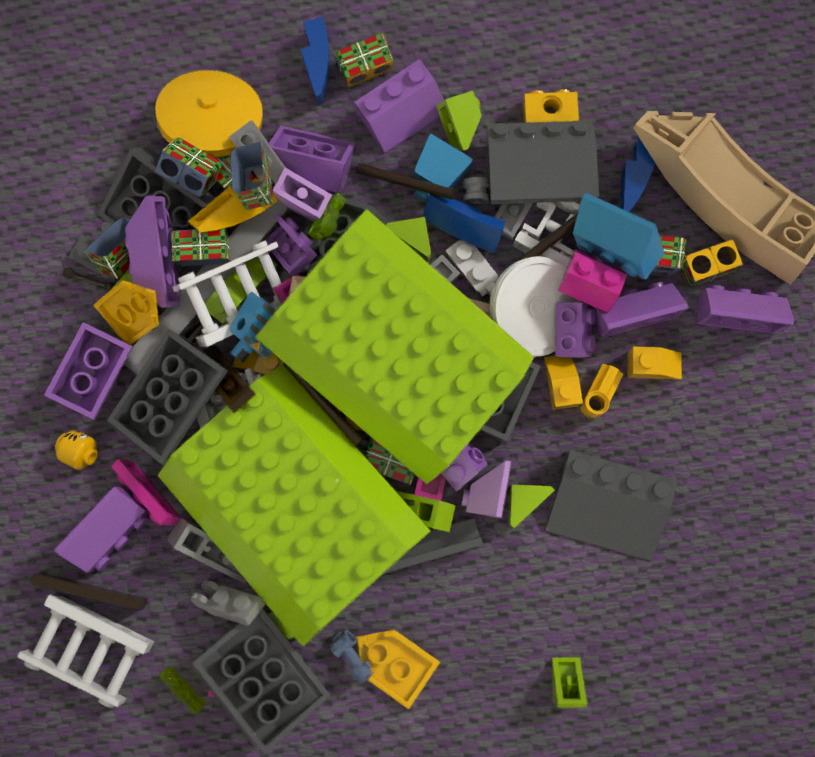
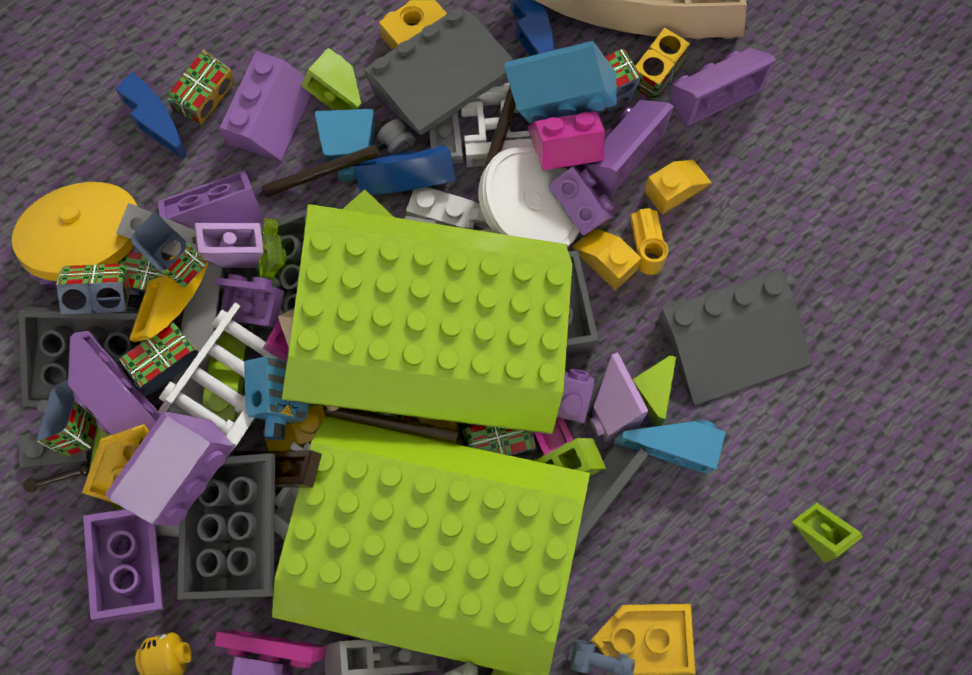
camera: 40 degrees left, 10 degrees down
none -> slope [105,411,234,526]
none -> dark azure slope [614,420,726,474]

